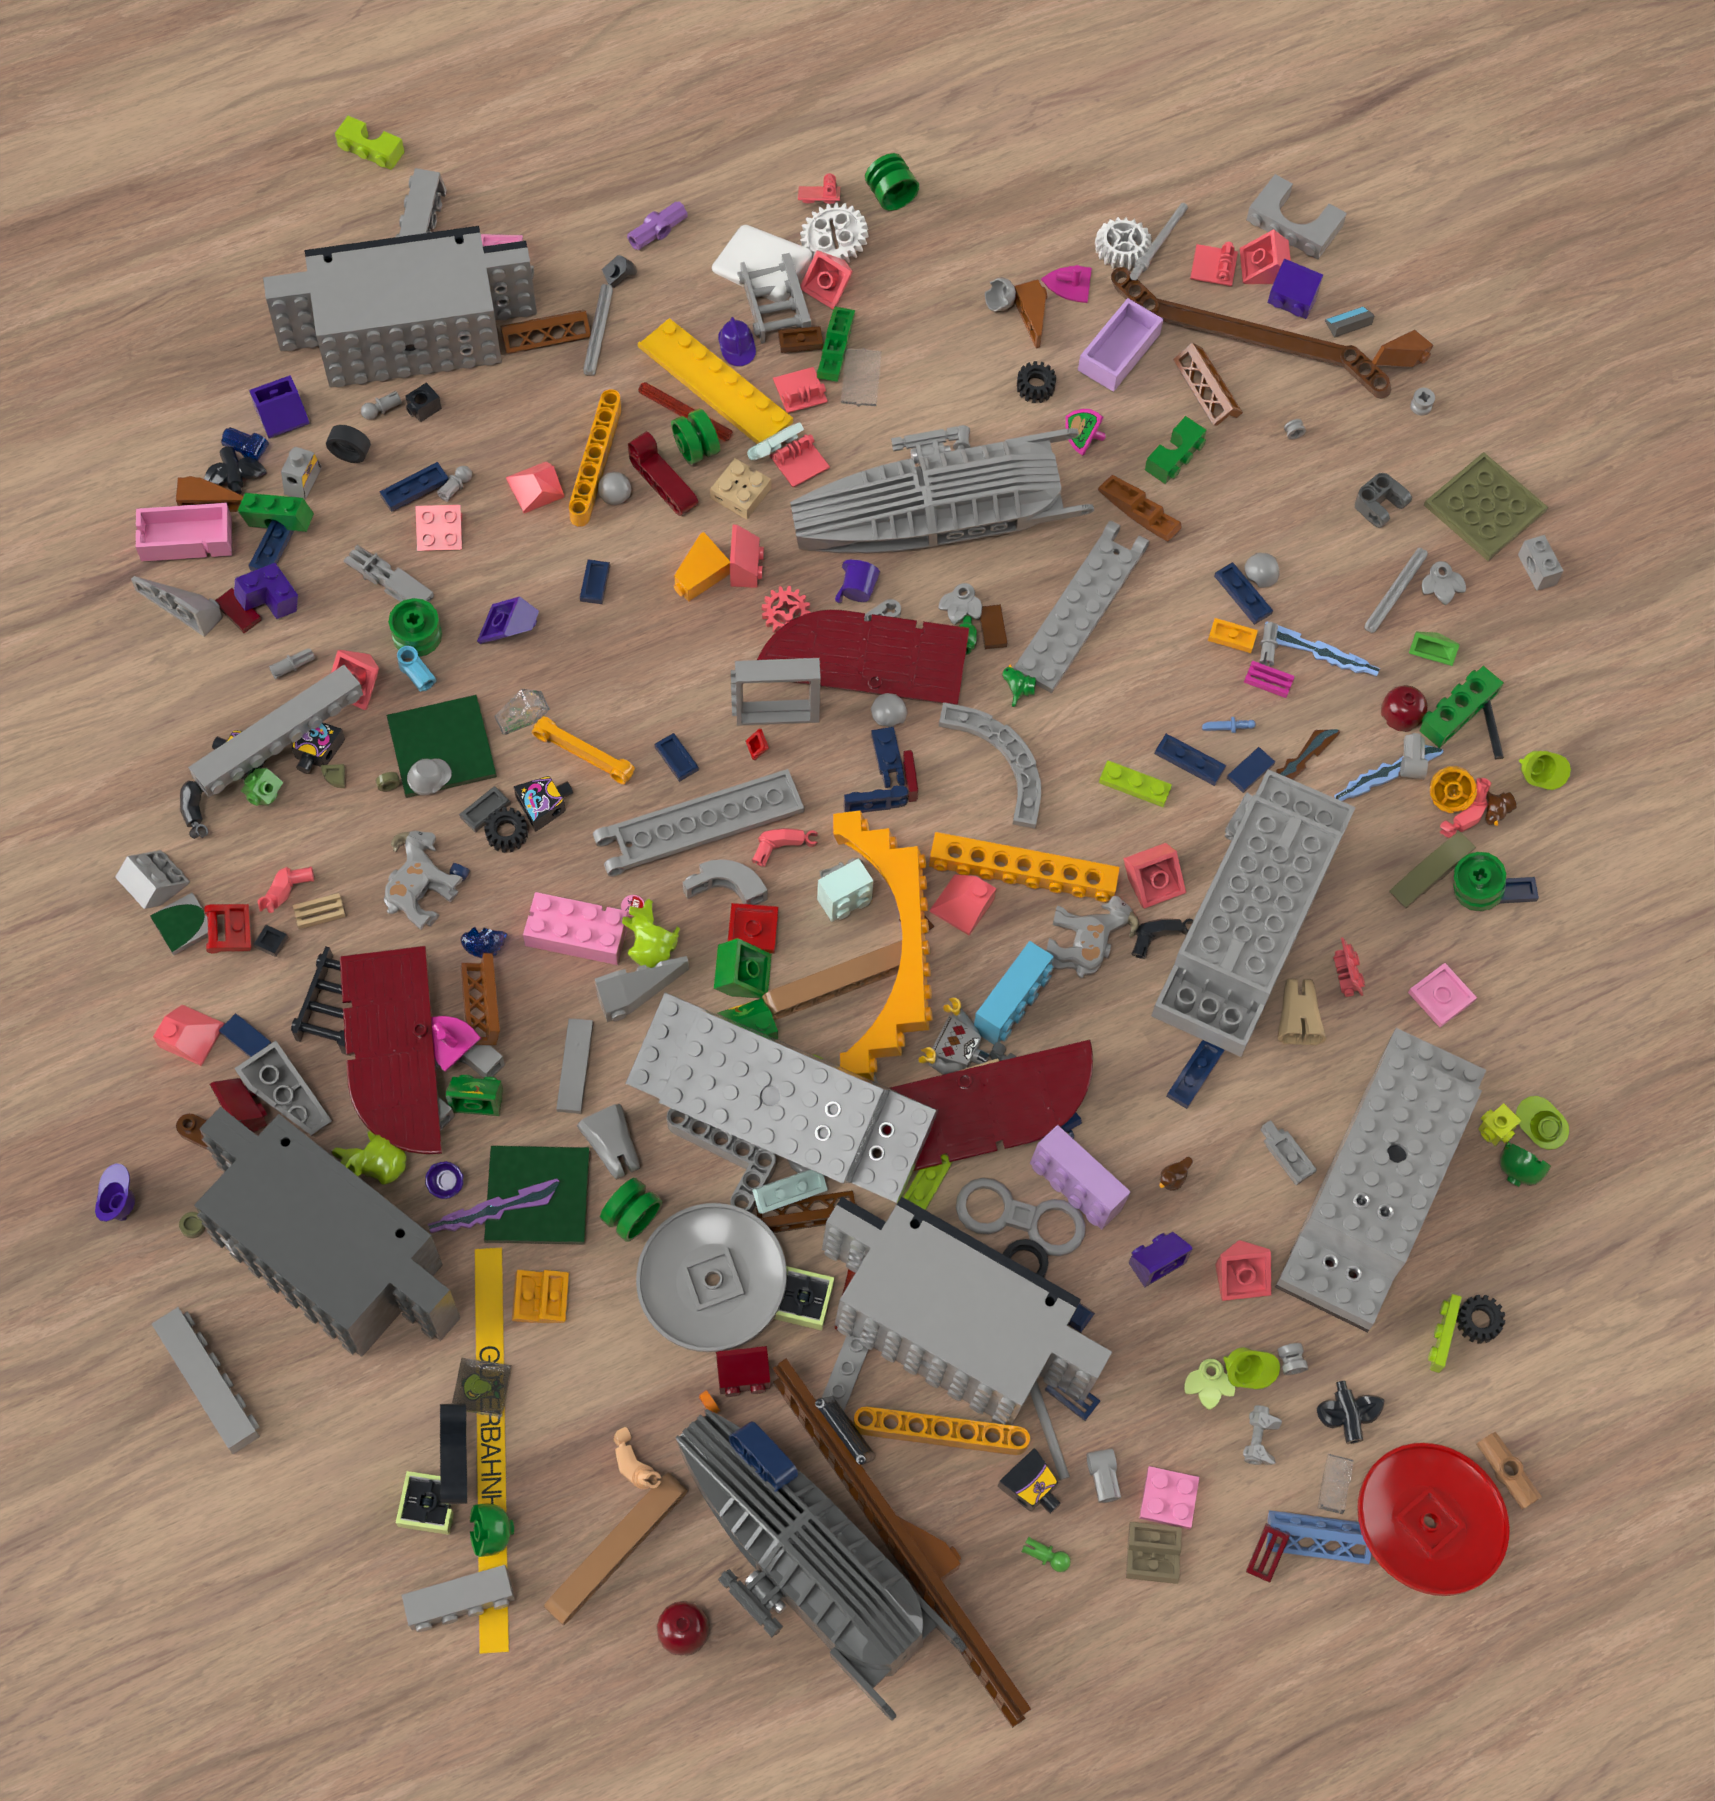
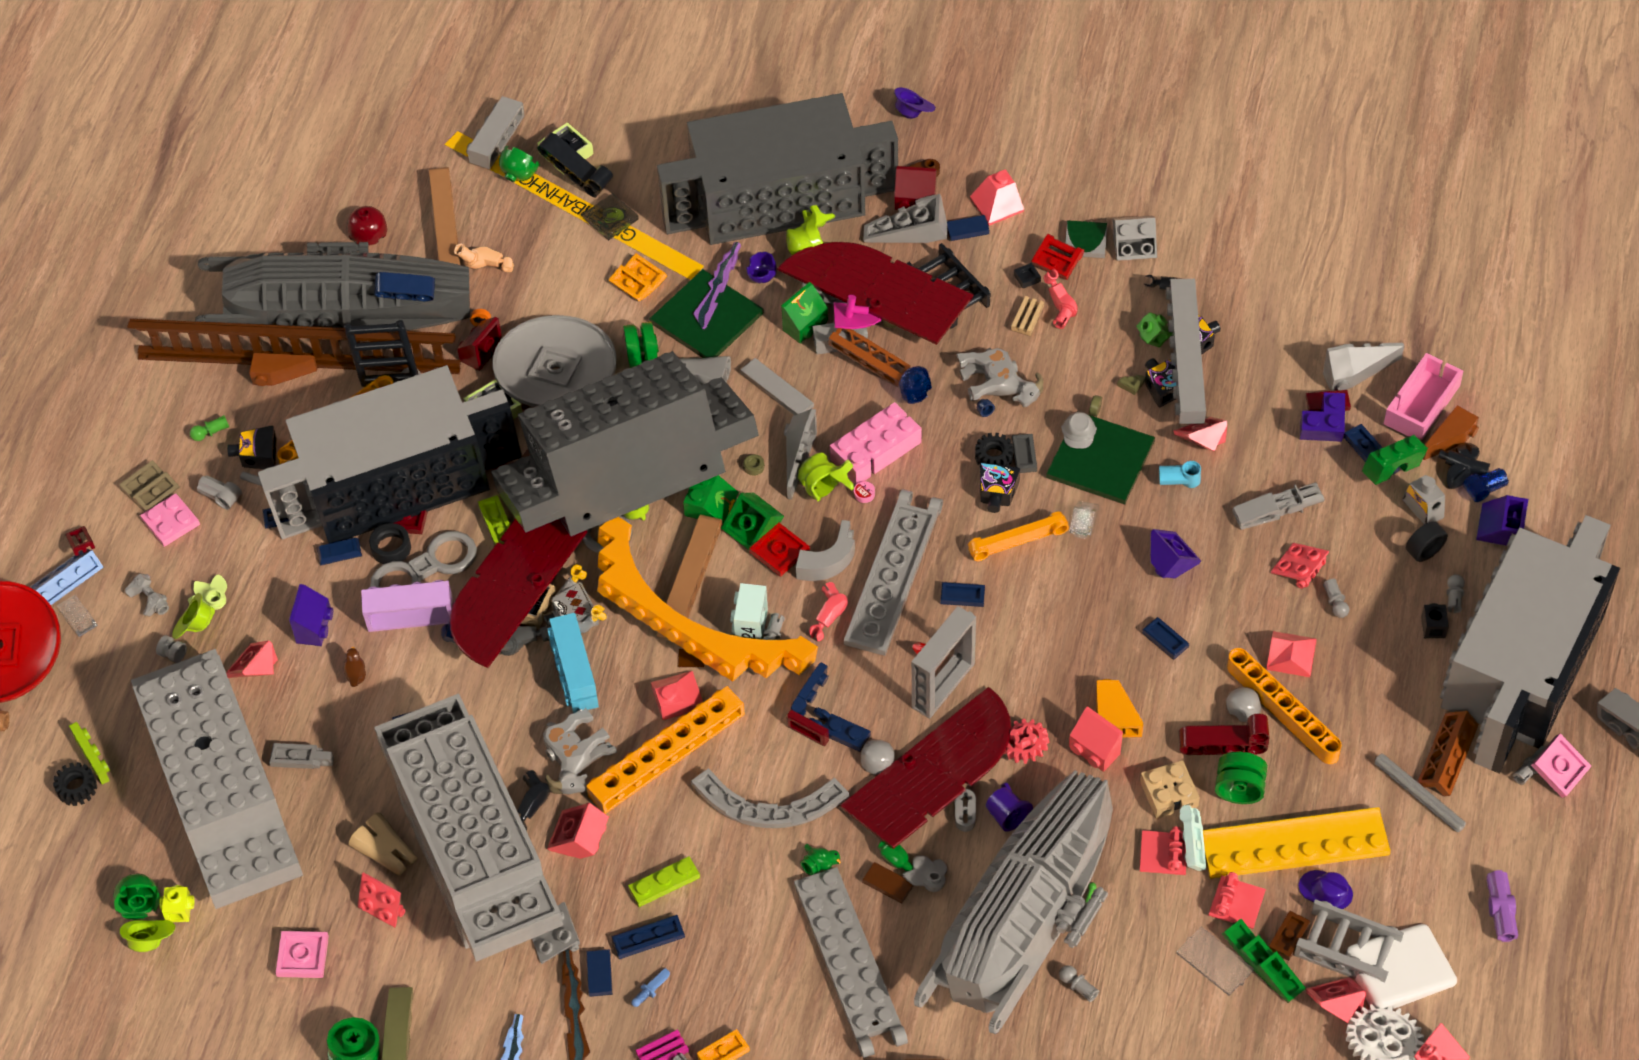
camera: 135 degrees right, 10 degrees down
light grey brick [152,1307,260,1454] -> none
light grey axle [269,649,315,679] -> none
dark blue plate [379,462,449,512] -> none
green wheel [388,598,442,657] -> none
black plate [602,255,638,288] -> none
clear red axle [638,382,733,441] -> none
black plant [1317,1381,1384,1444] -> none

